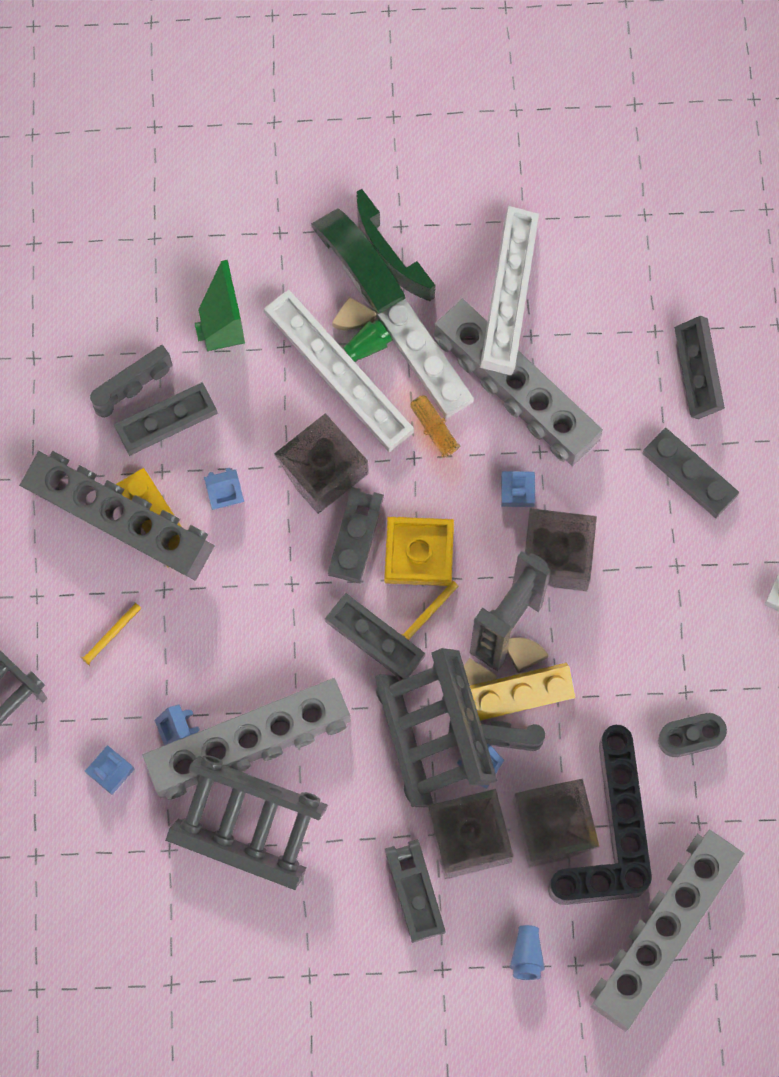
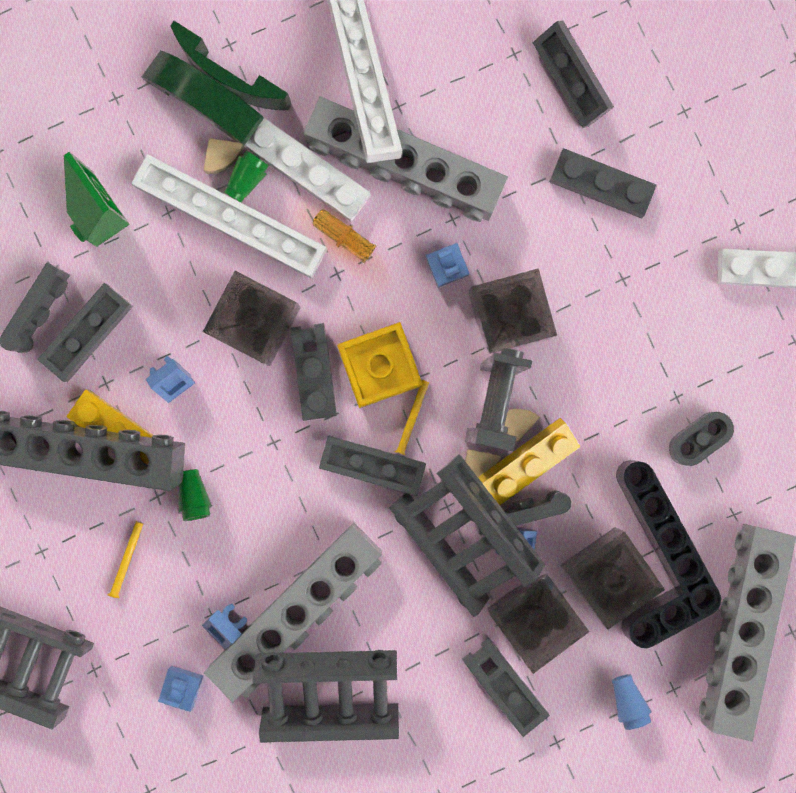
camera: 20 degrees left, 15 degrees up
none -> green cone [178,469,212,521]

